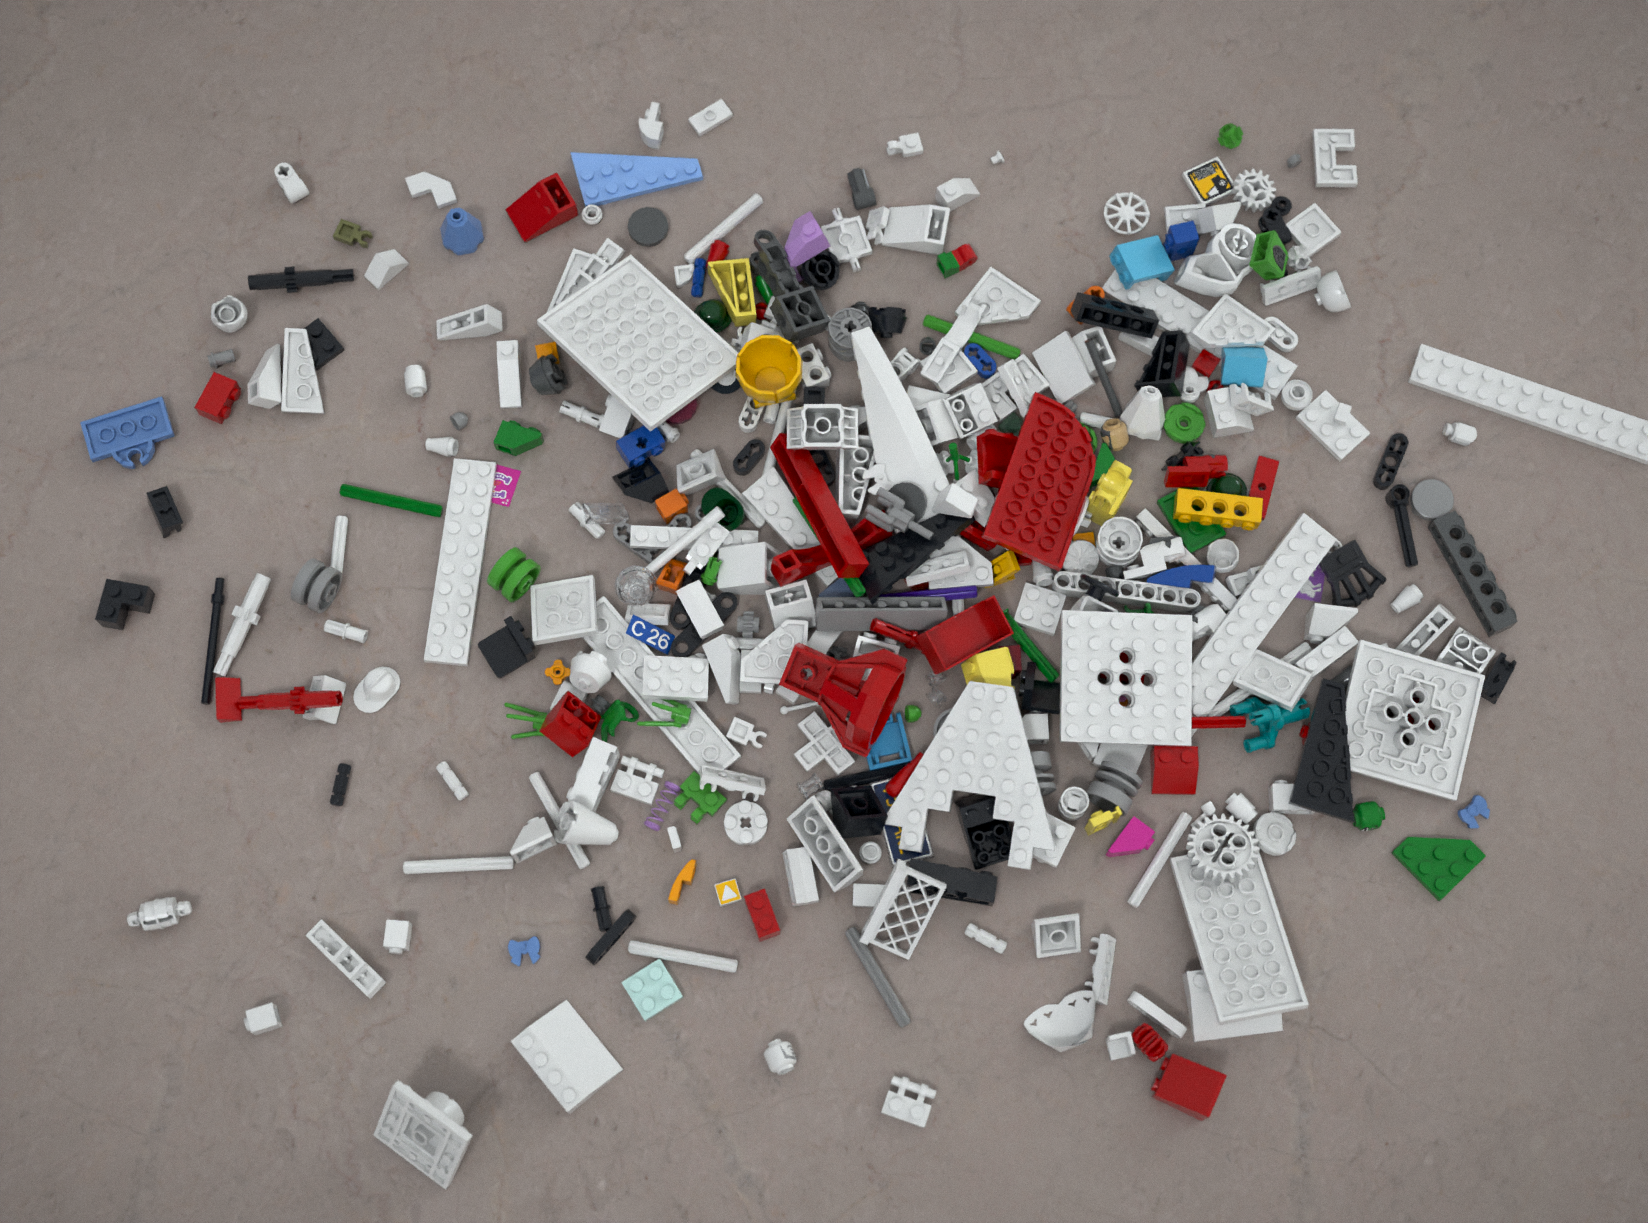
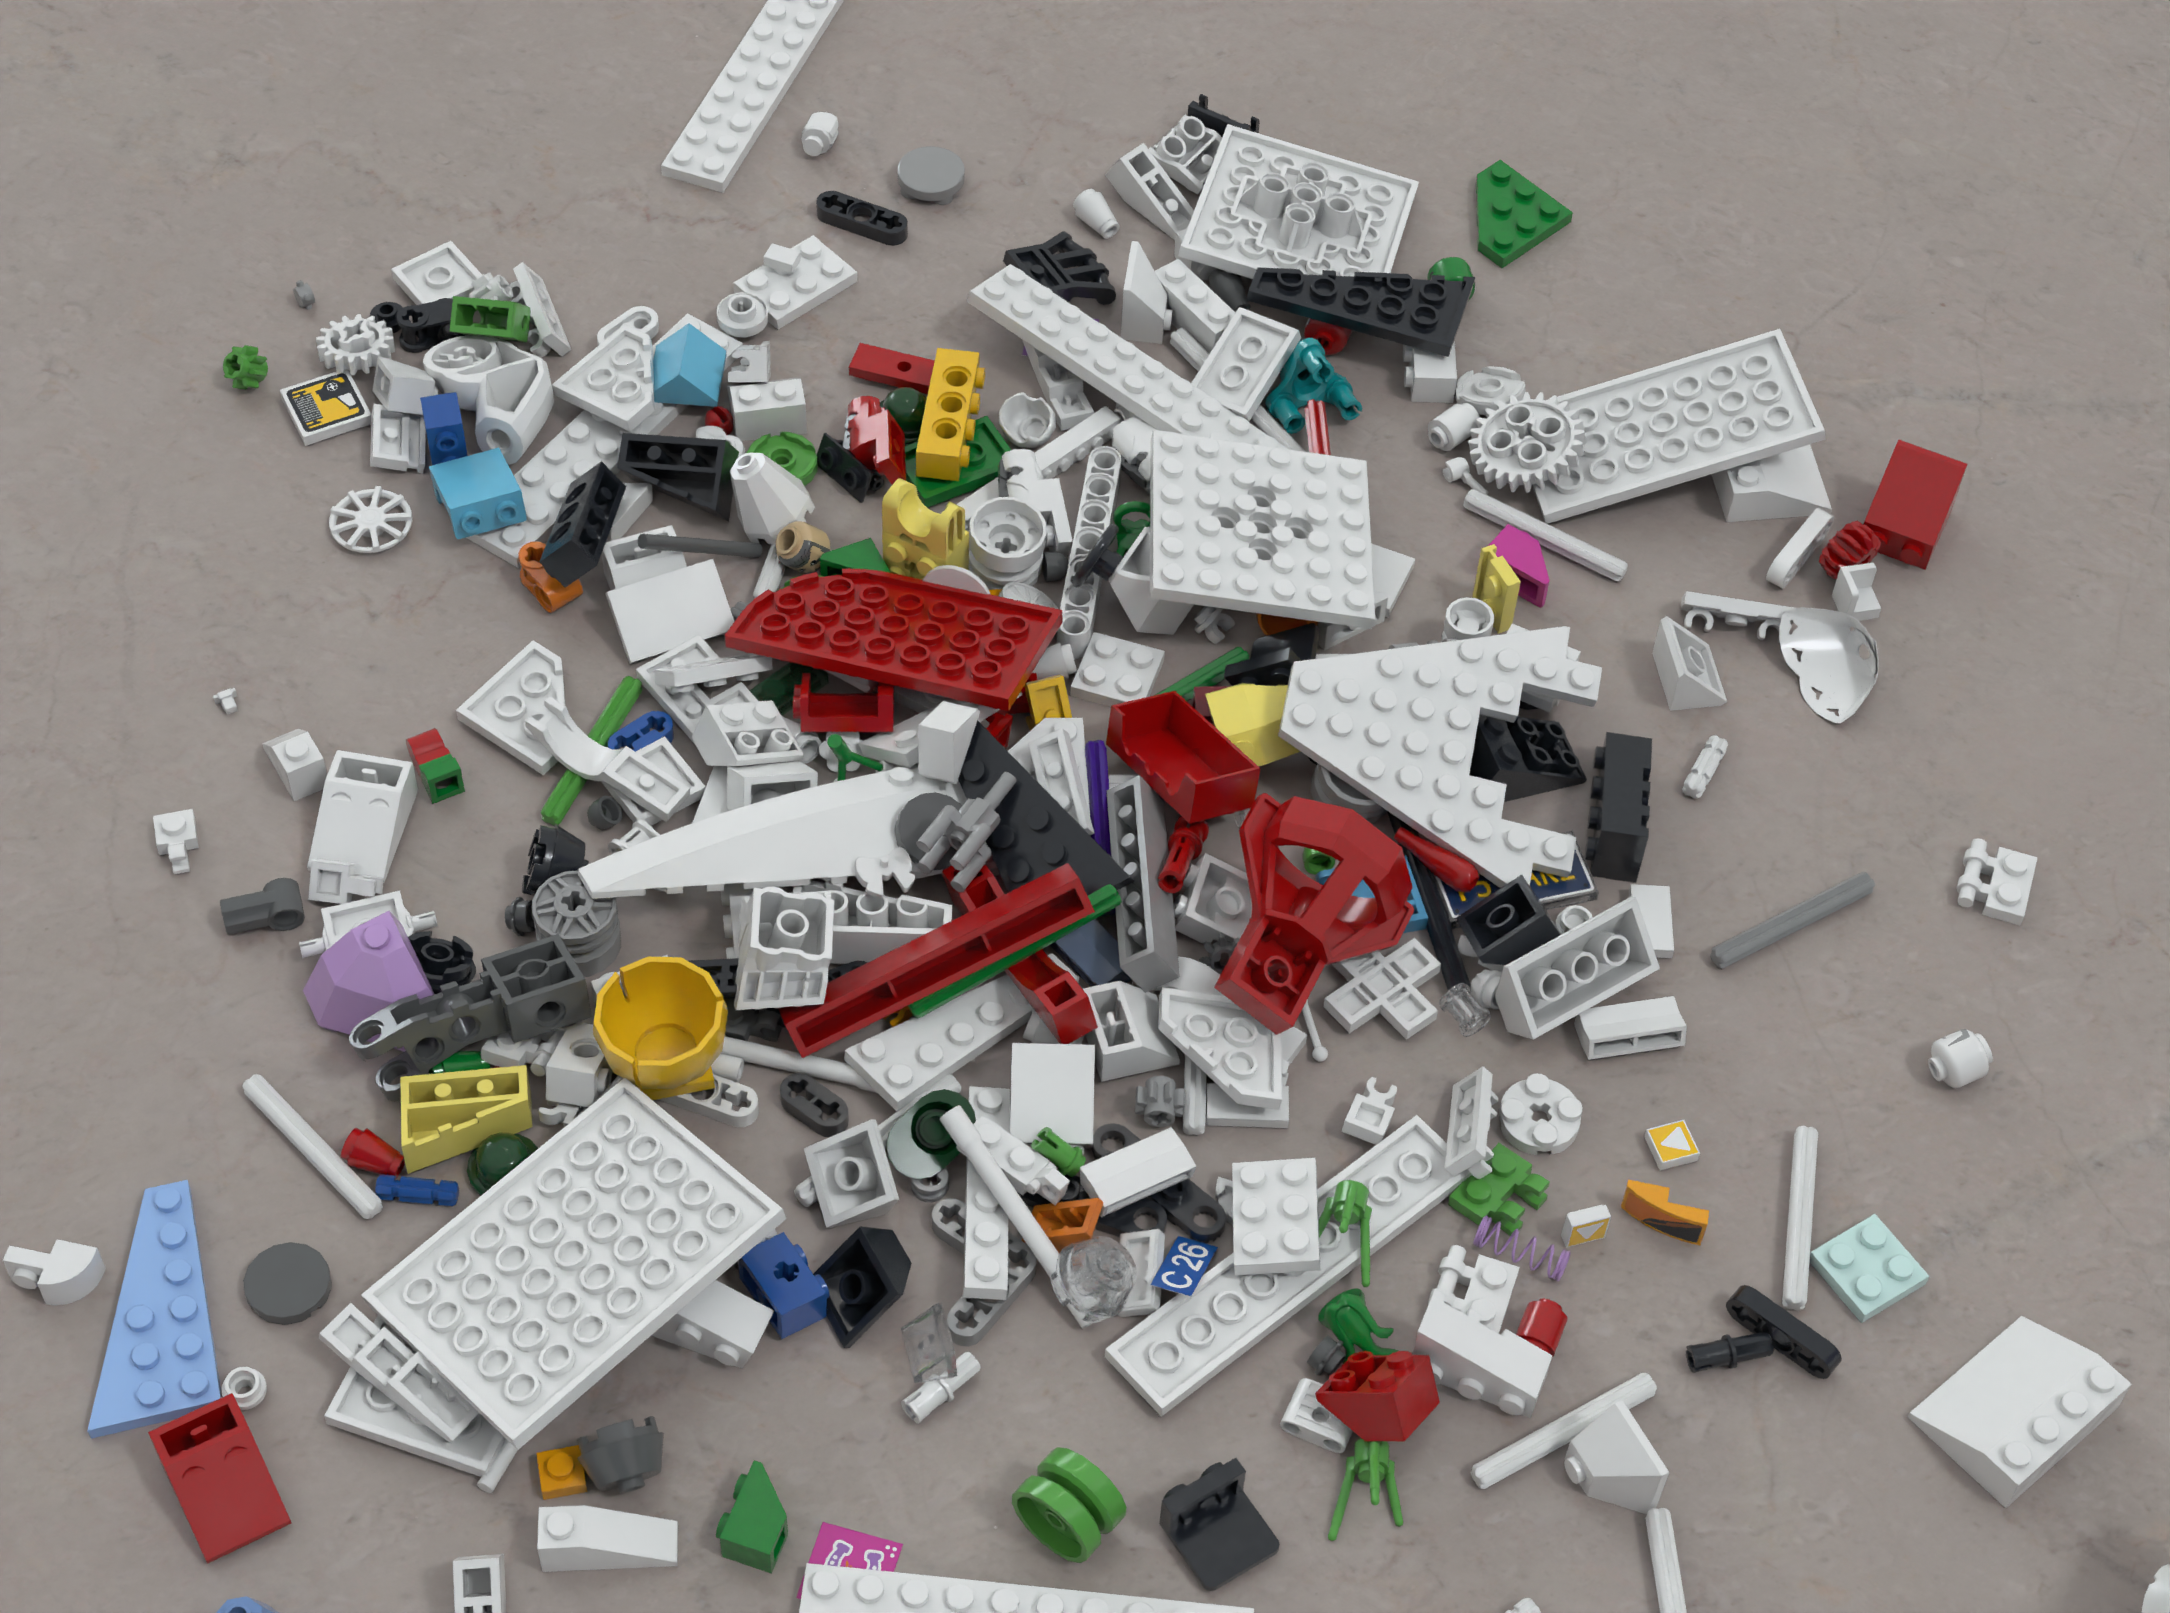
camera: 90 degrees left, 20 degrees down
medium blue piece [508,936,540,966] -> none
white plate [530,575,598,645] -> none
light orange plate [545,660,570,685] -> none
white cone [554,800,618,845] -> none
white pin [559,400,601,428] -> none
white cone [570,651,612,693] -> none
orange brick [655,488,689,525] -> none
white tile [674,264,694,288] -> none
white plate [688,99,733,137] -> none
white slope [702,634,741,705] -> none
red brick [744,888,780,942] -> none
white fence [859,859,947,960] -> none
light grey wheel [1086,761,1143,817] -> none
blue slope [1147,564,1216,589] -> none
red slope [1150,746,1199,795] -> none
red plate [1192,349,1221,378] -> none
white plate [1312,129,1358,187] -> none
white cylinder [1314,270,1351,312] -> none
black axle [1385,484,1418,567] -> none
dark grey brick [1428,511,1518,637] -> none
medium blue piece [1457,795,1490,828] -> none
none -> red brick [1516,1298,1568,1357]

